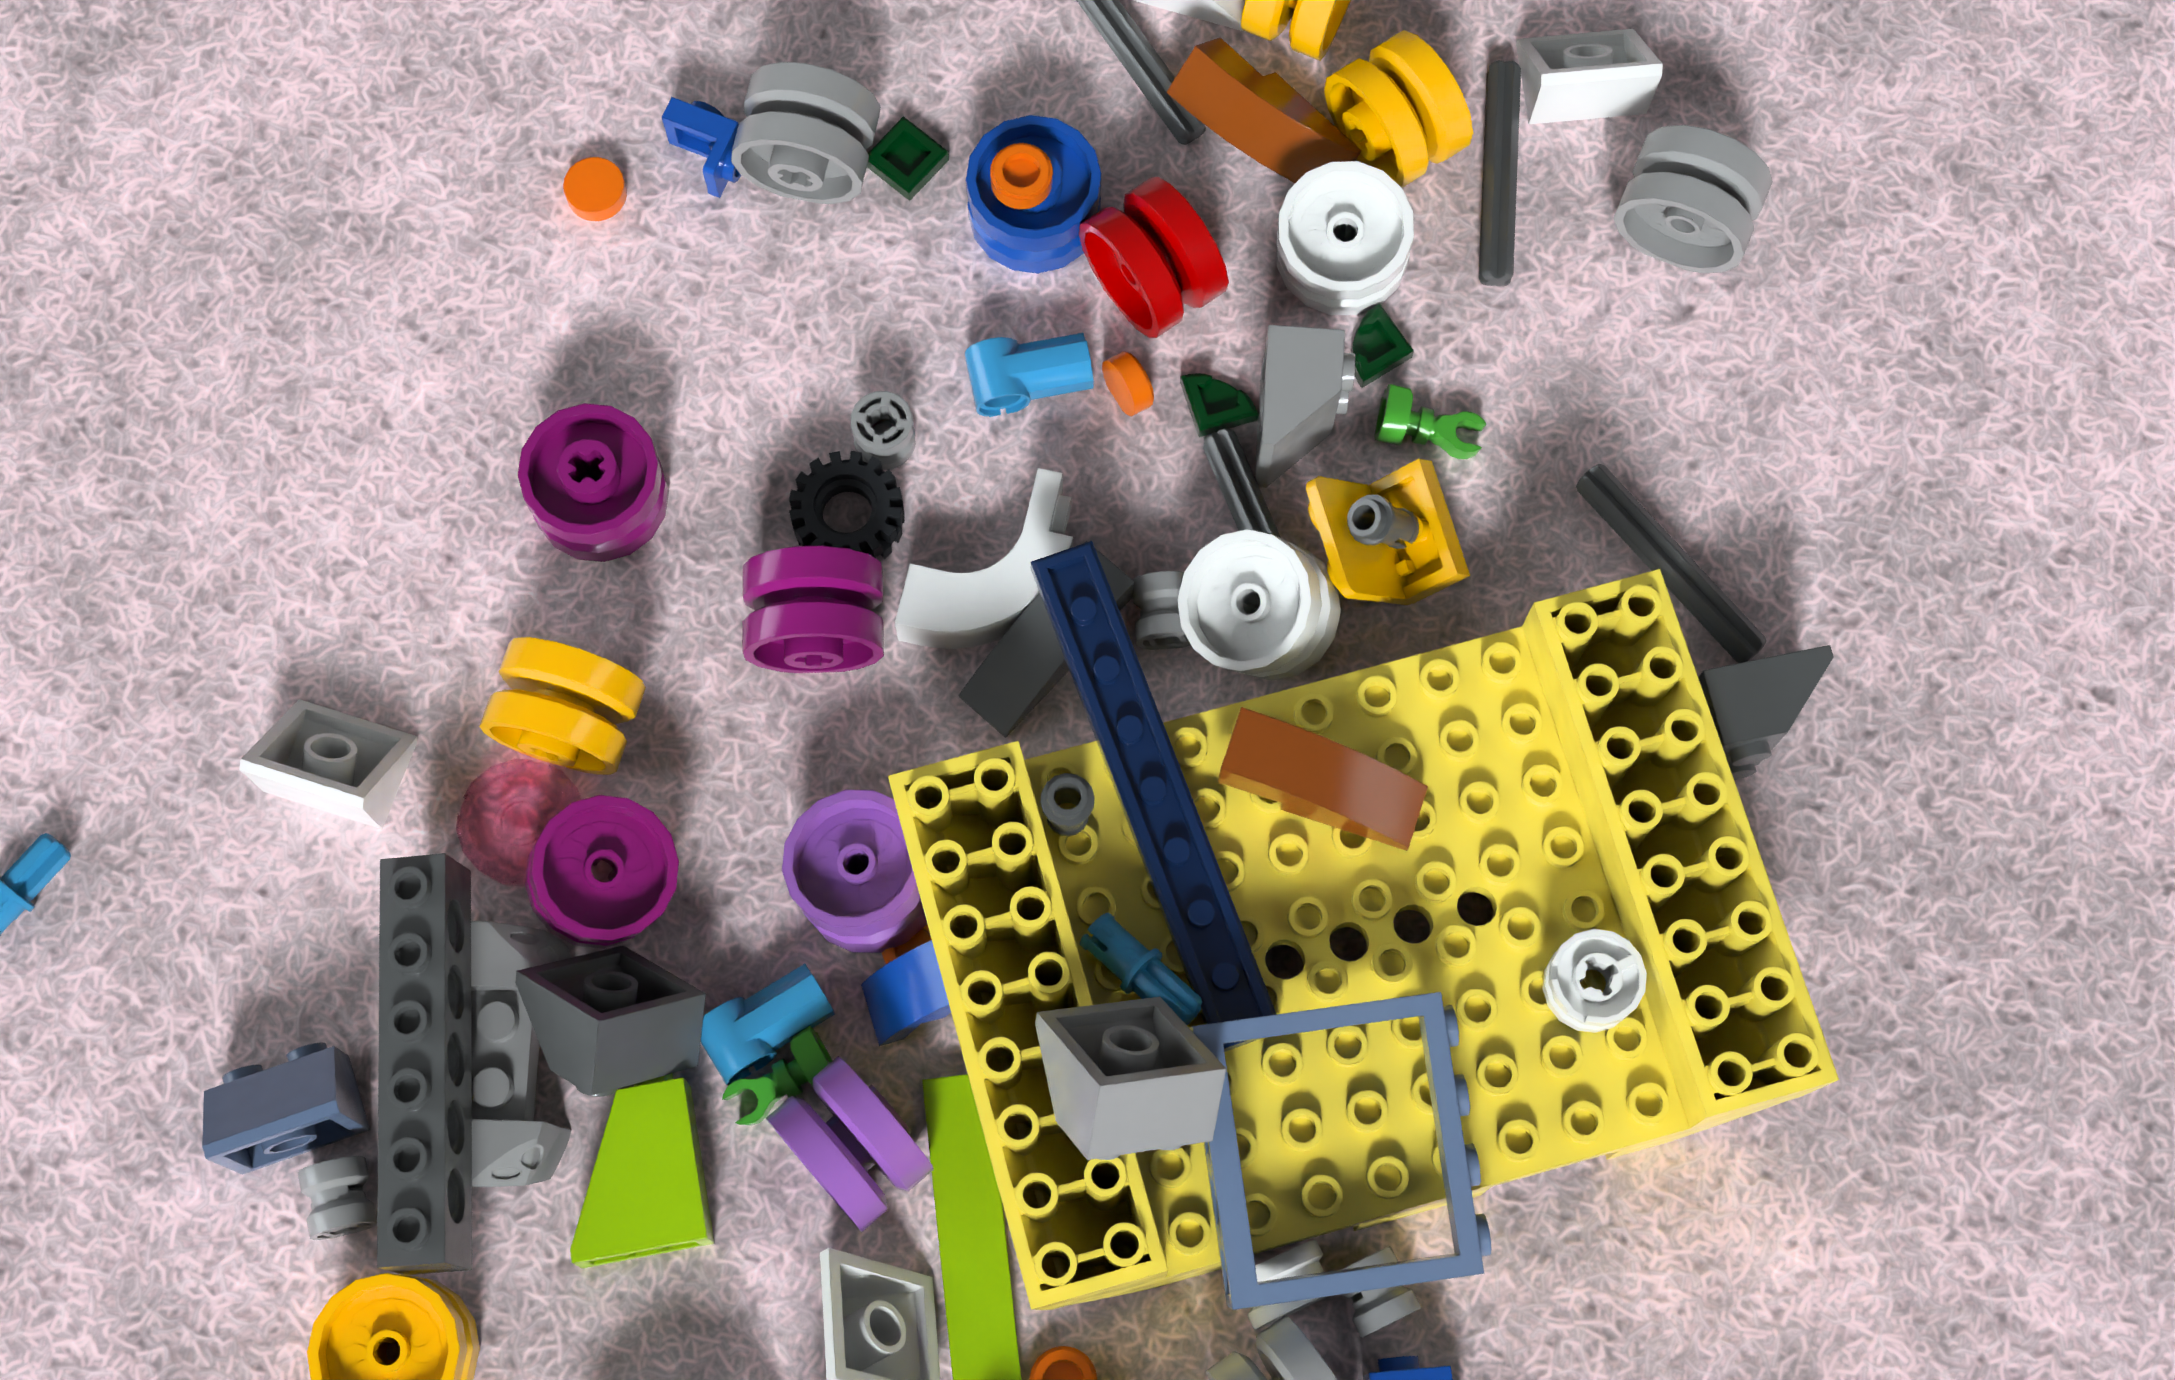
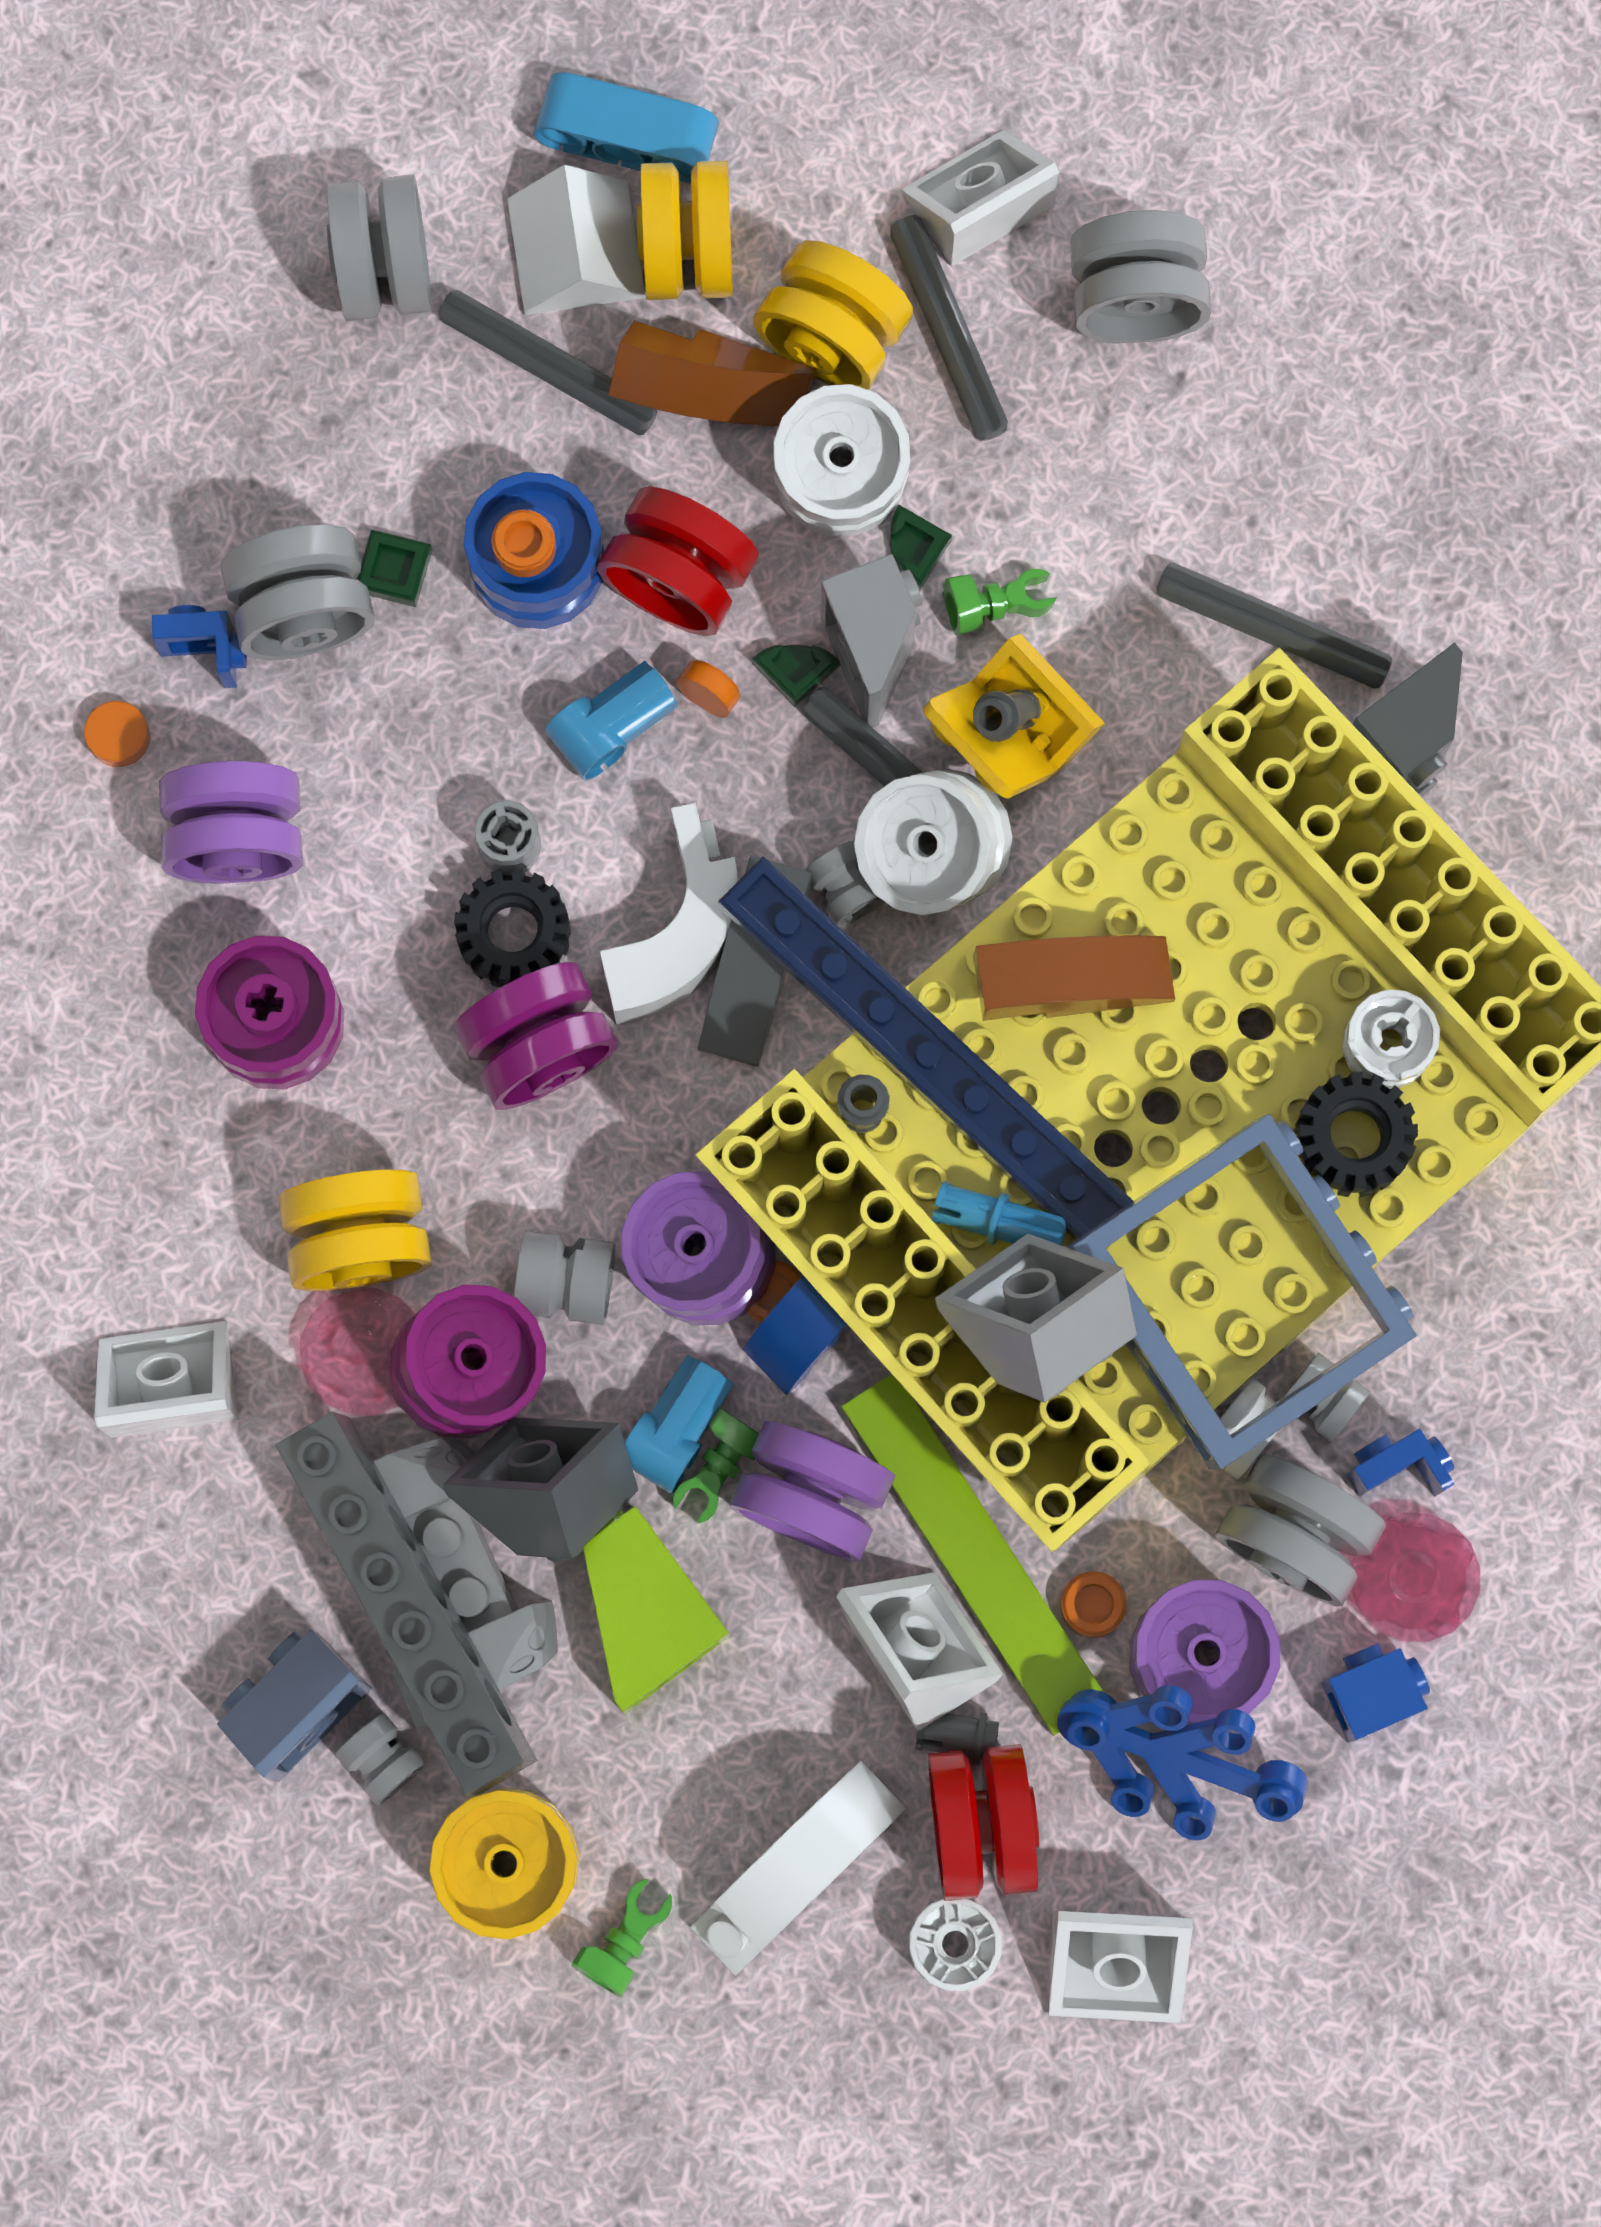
camera: 25 degrees left, 5 degrees up
none -> medium lavender wheel [159,761,303,884]
none -> light grey wheel [514,1230,616,1325]
none -> black tyre [1294,1072,1418,1197]

